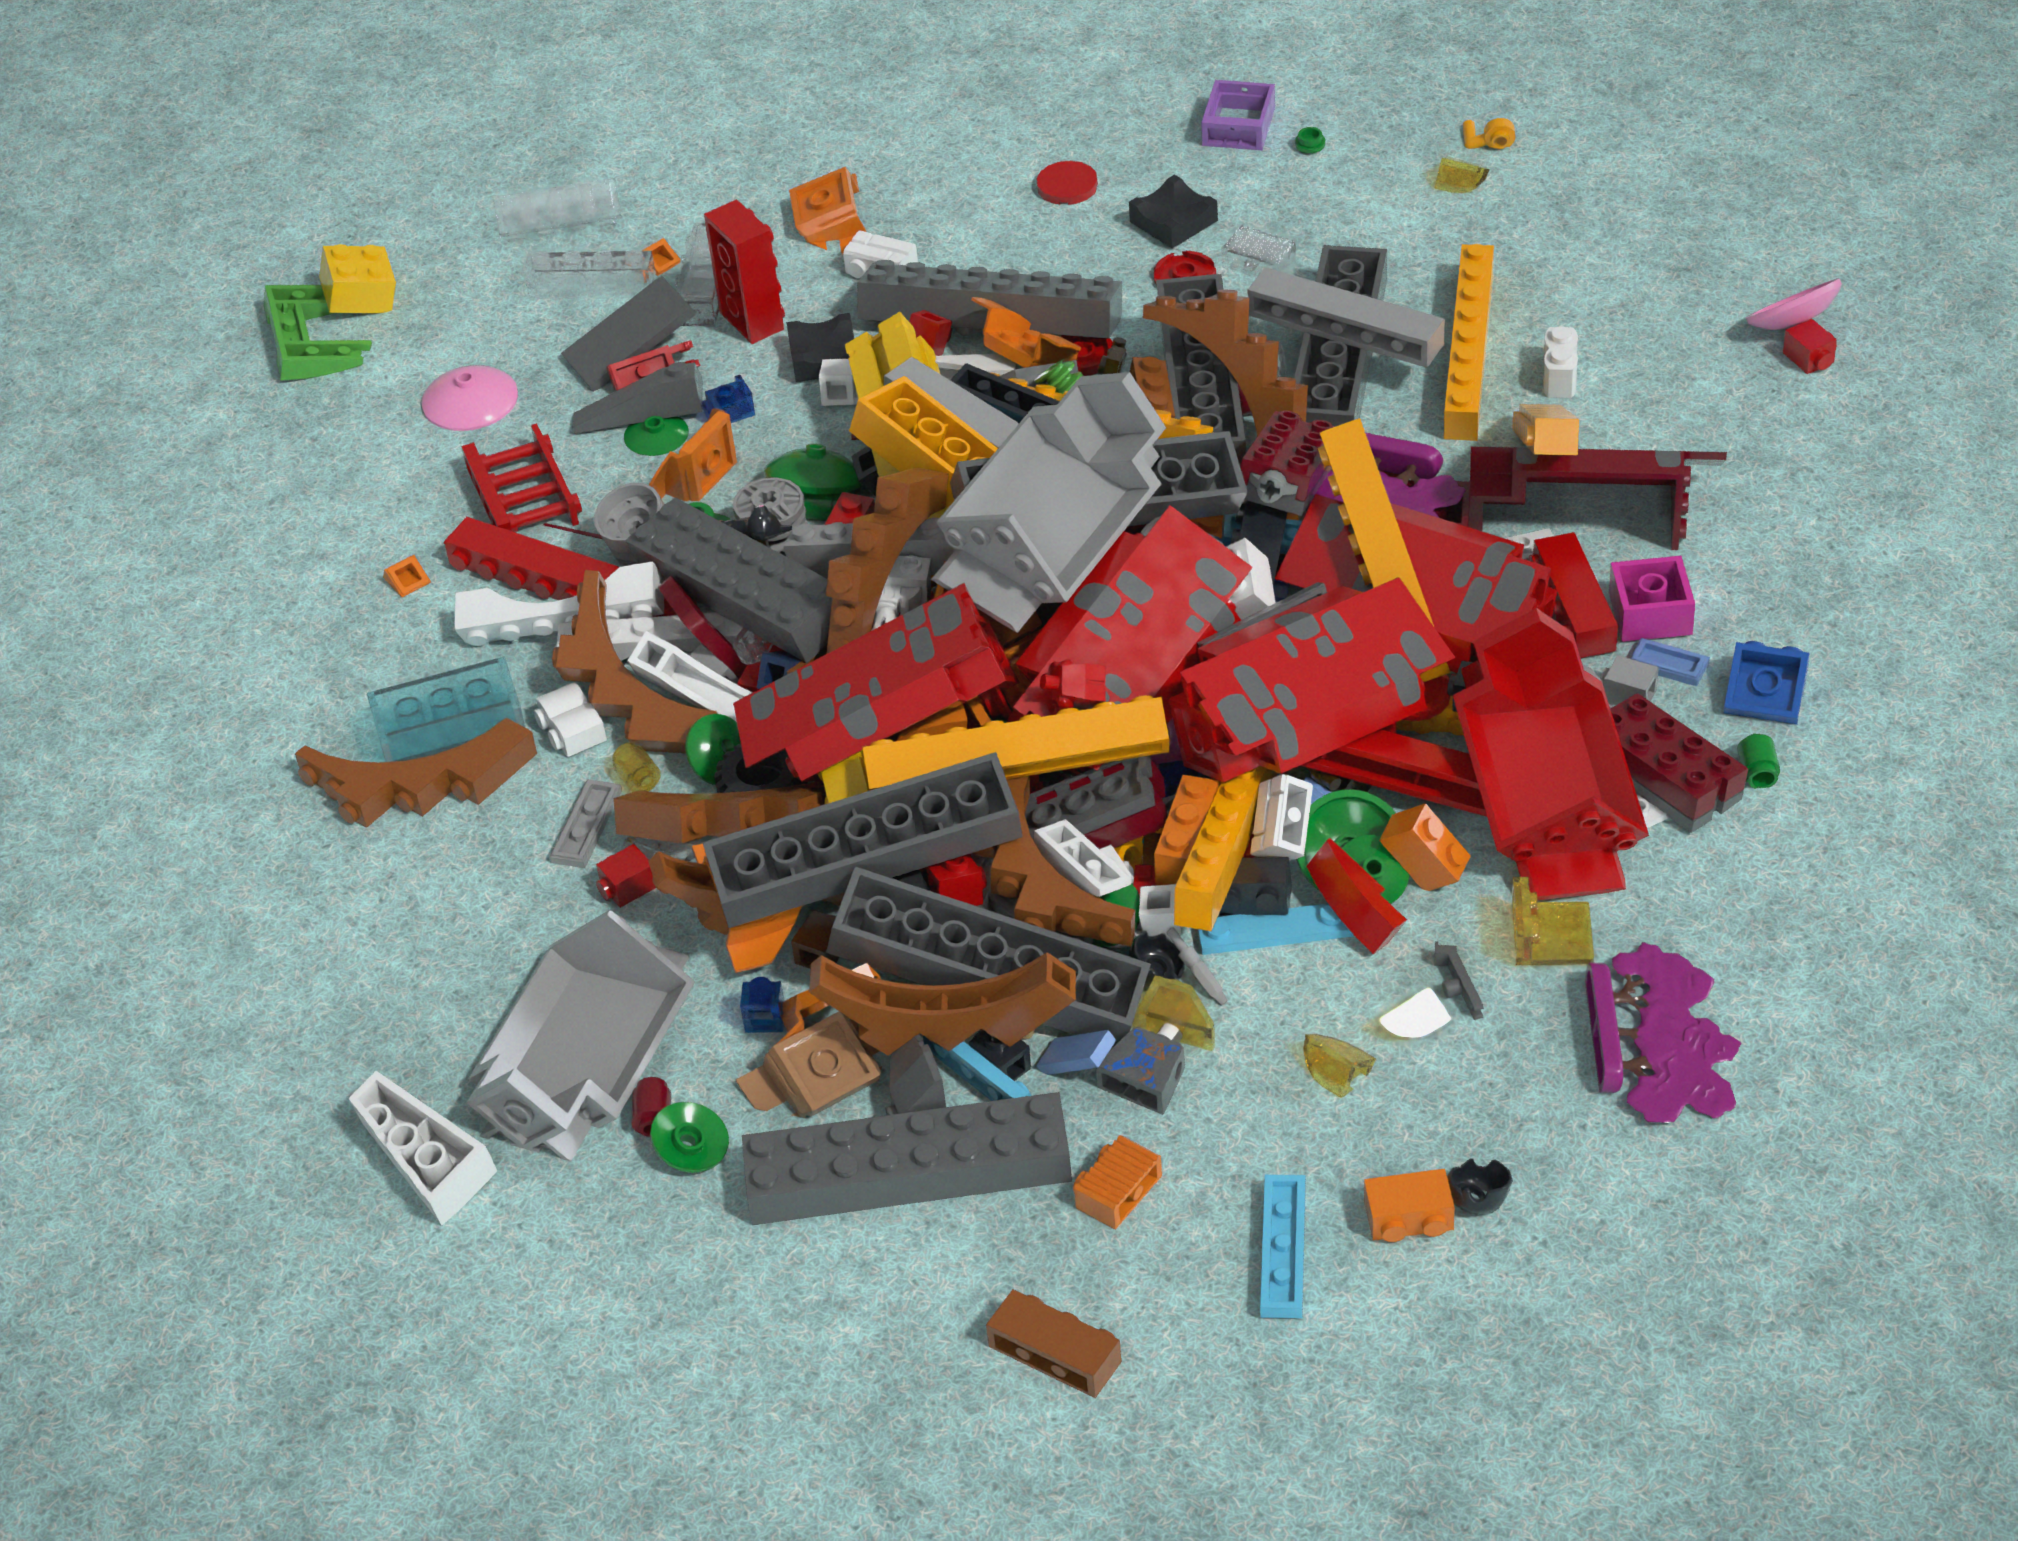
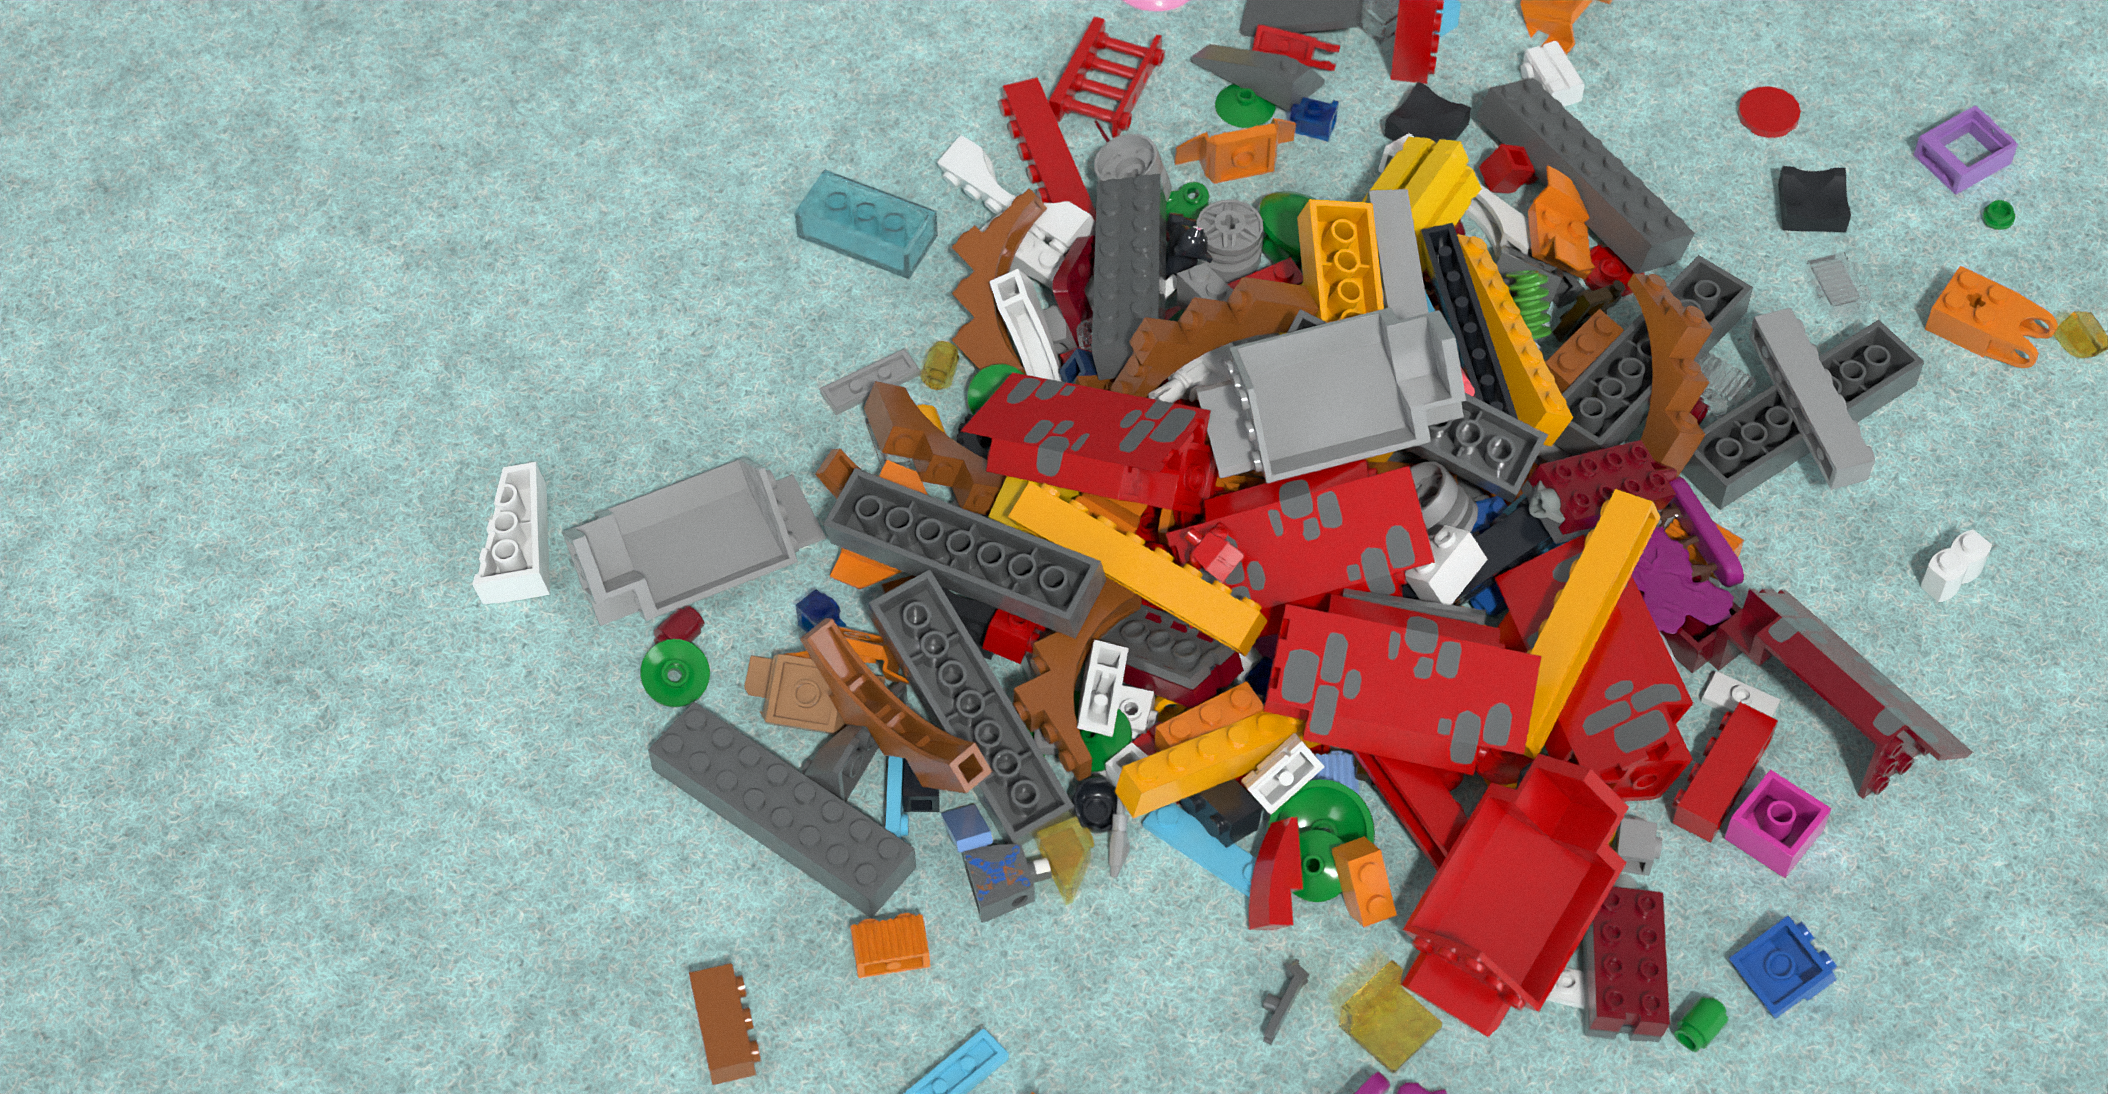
camera: 40 degrees right, 10 degrees up
dark orange arch [295,717,537,828] -> none
orange slope [383,555,431,598] -> none
white brick [534,682,607,757] -> none
red brick [596,844,656,908] -> none
red tile [1154,251,1216,285] -> none
clear yellow brick [1303,1034,1376,1098] -> none
brick [1377,987,1450,1037] -> none
light orange brick [1444,244,1494,441] -> none
light orange brick [1512,404,1579,455] -> none
light grey brick [1600,655,1659,705] -> none
medium blue tile [1630,638,1710,687] -> none
none -> orange brick [1925,265,2058,368]

